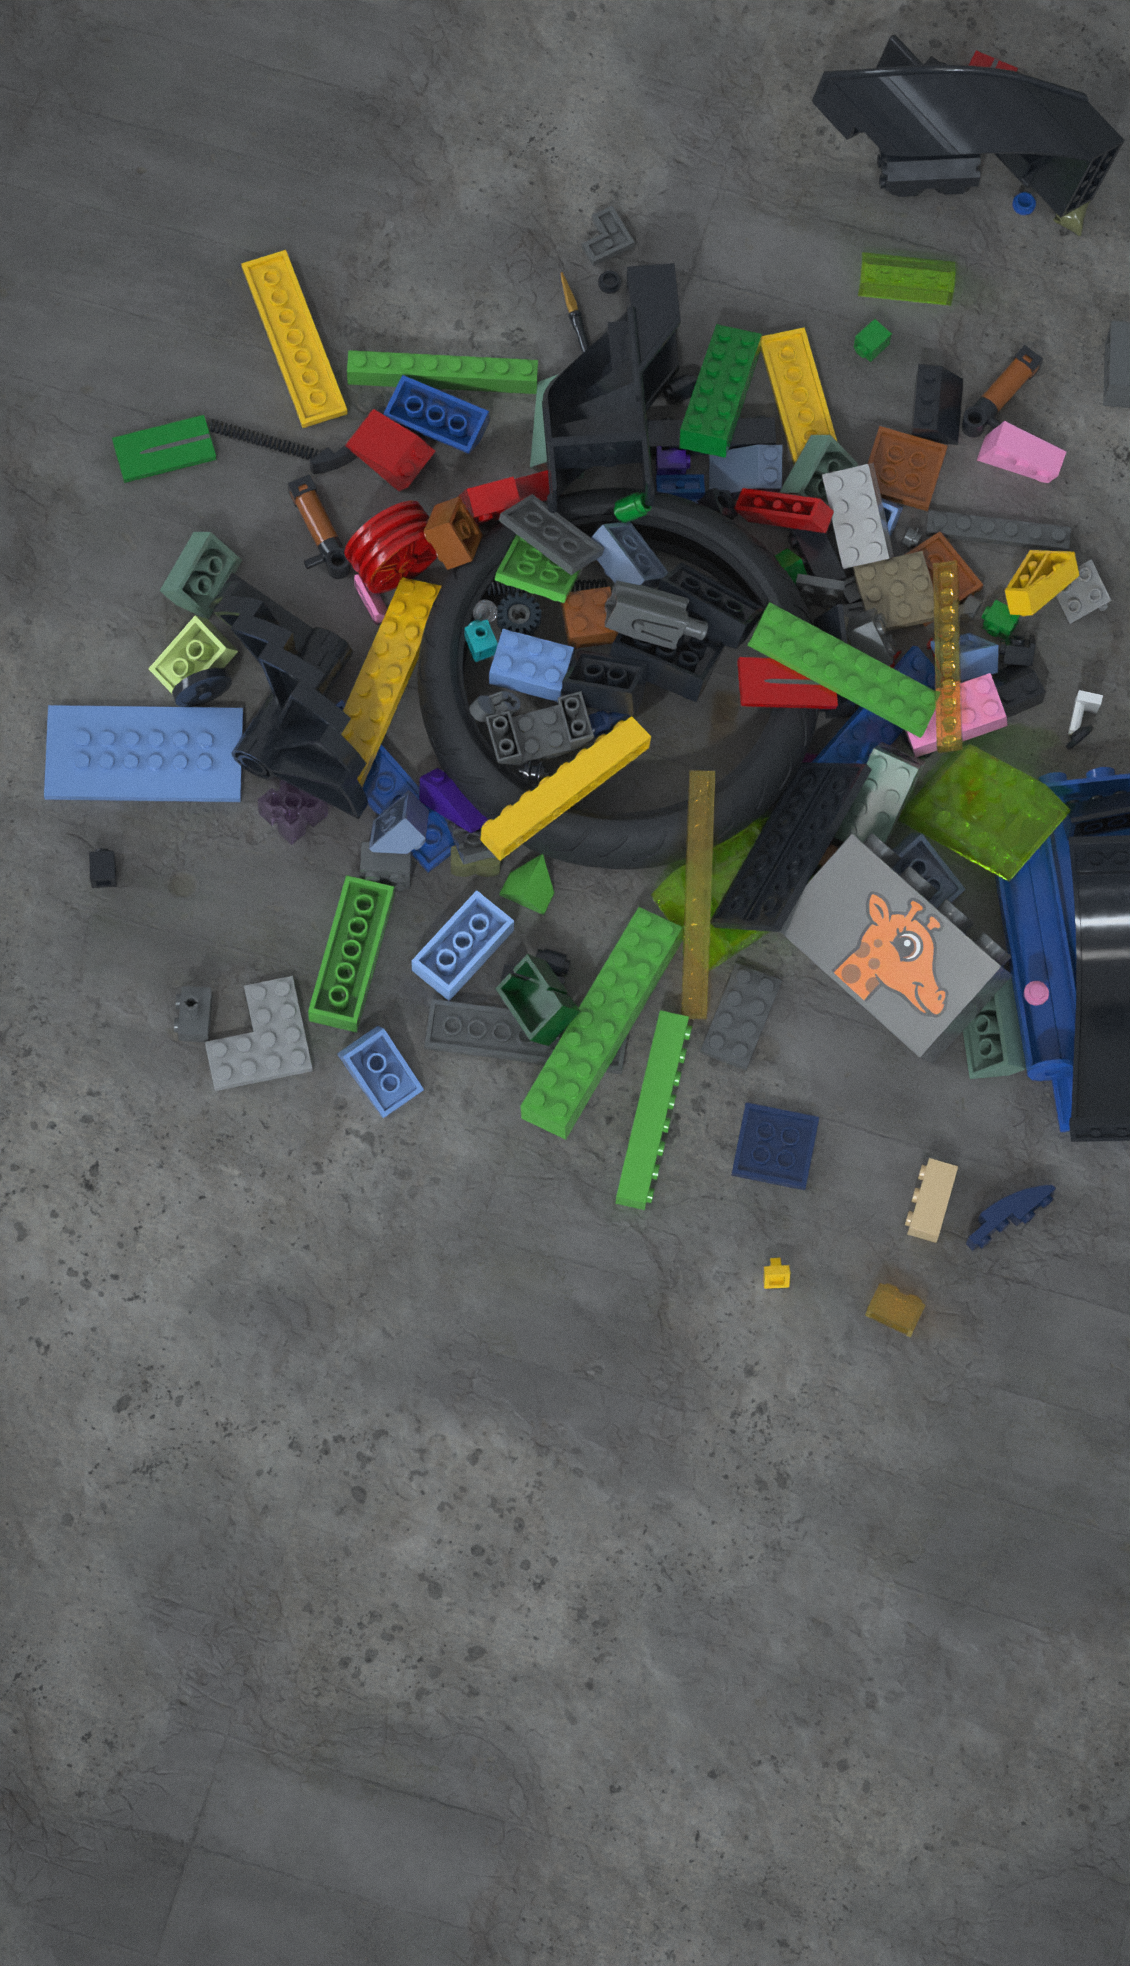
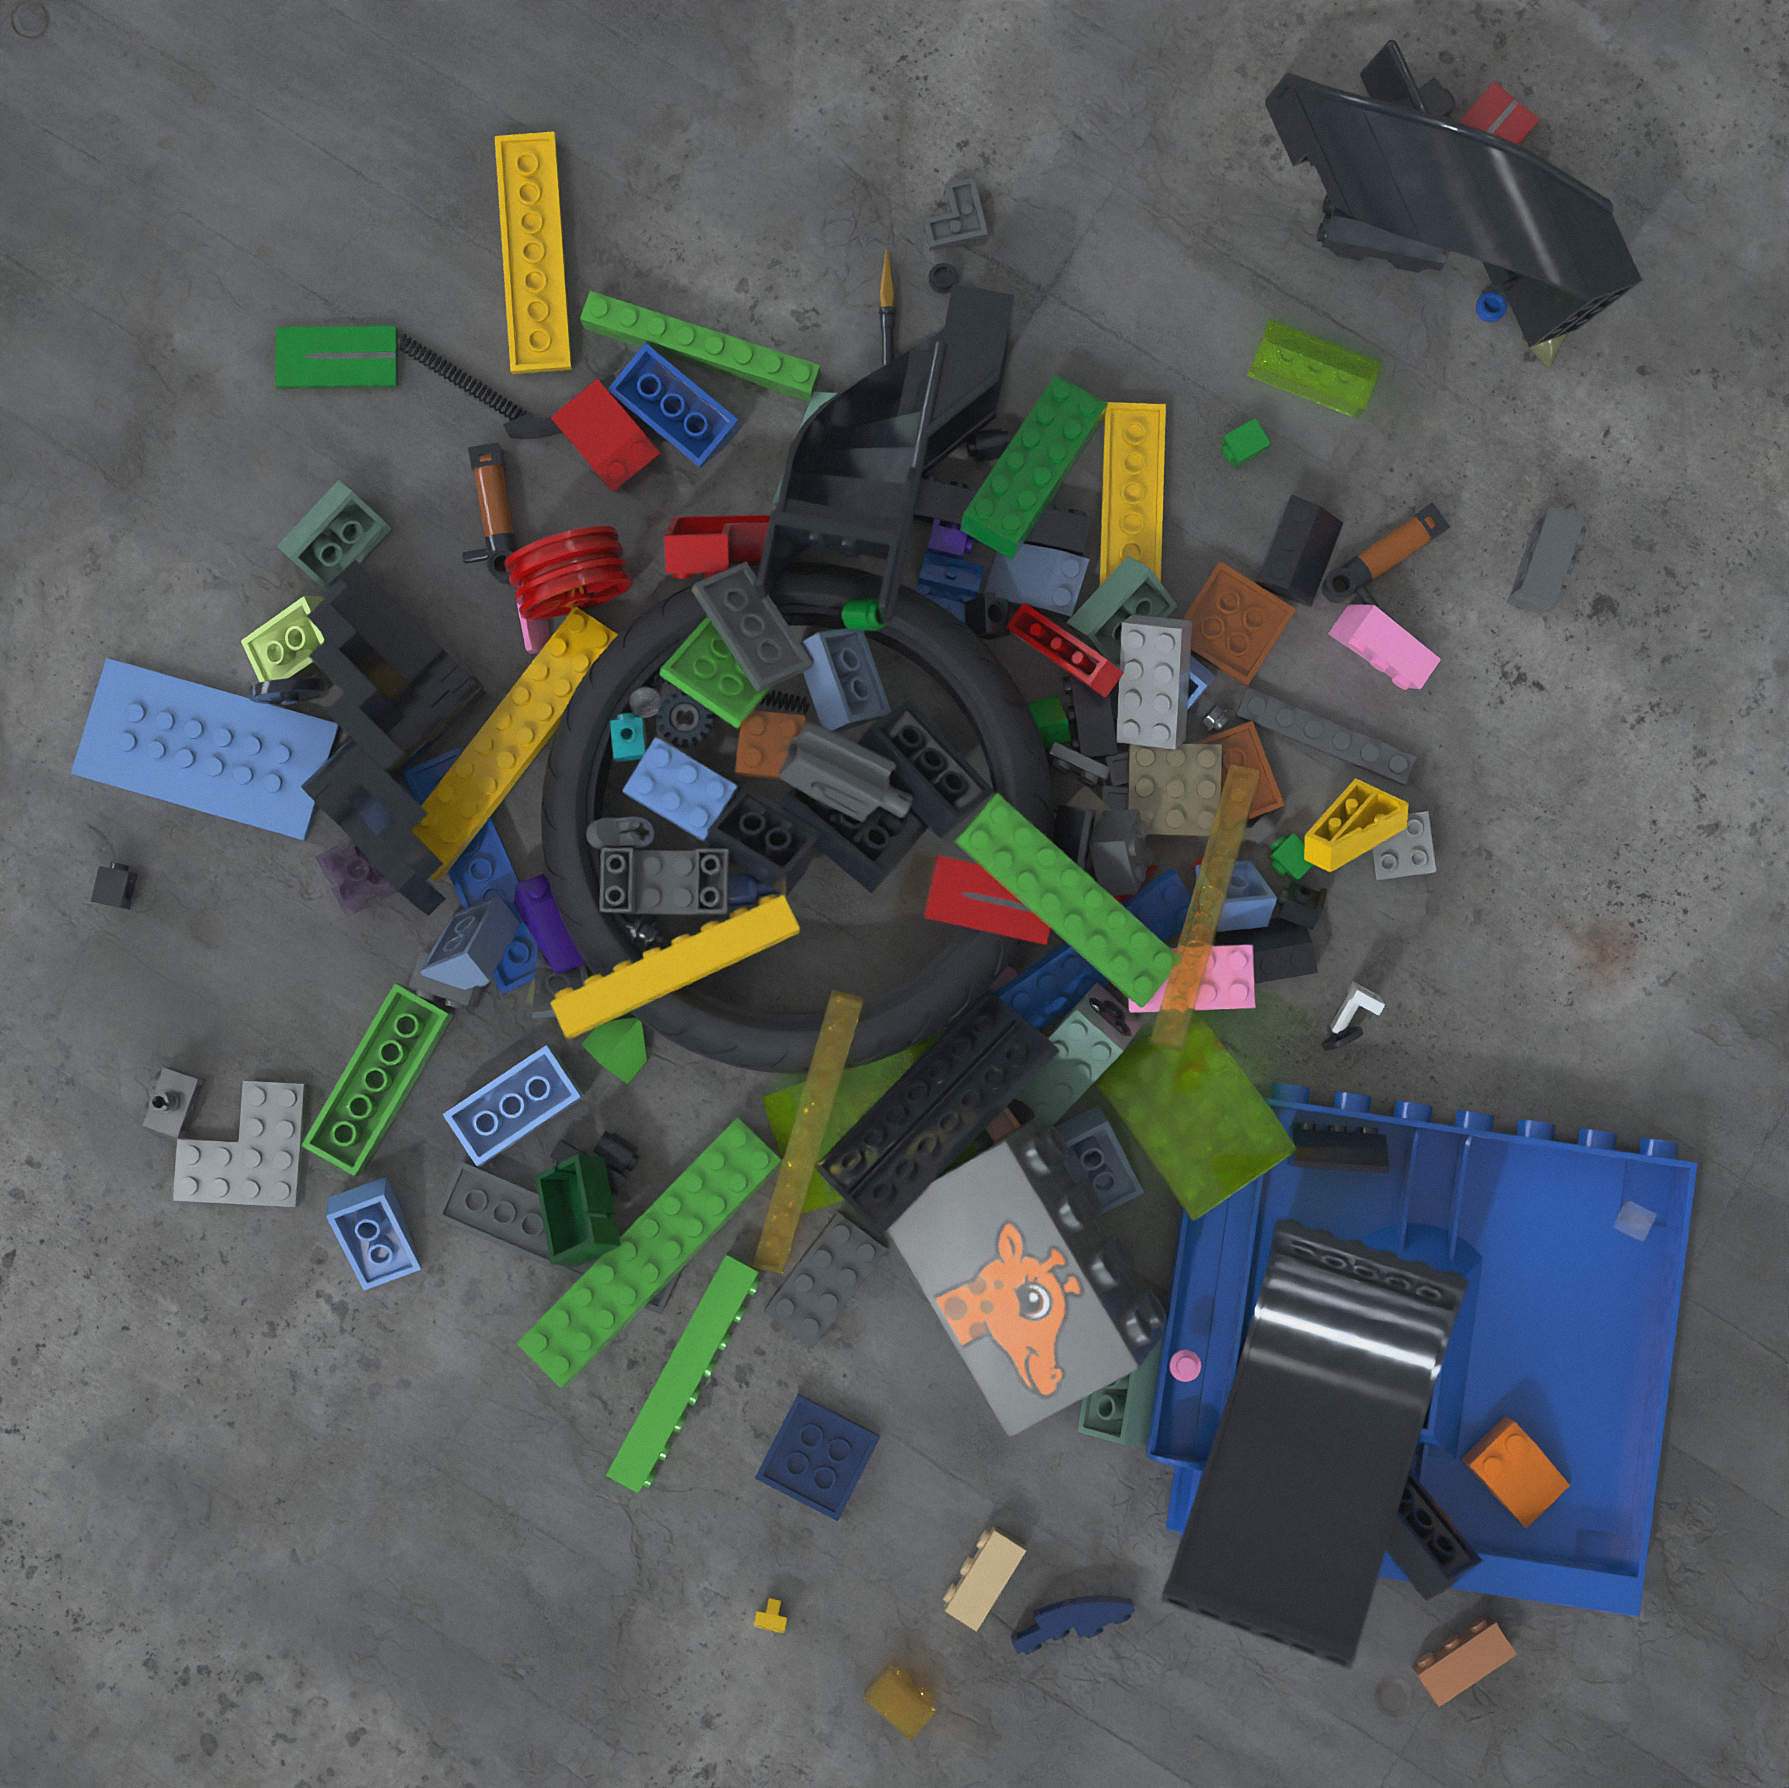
camera: 20 degrees right, 15 degrees up
dark orange brick [424,496,483,570] -> none

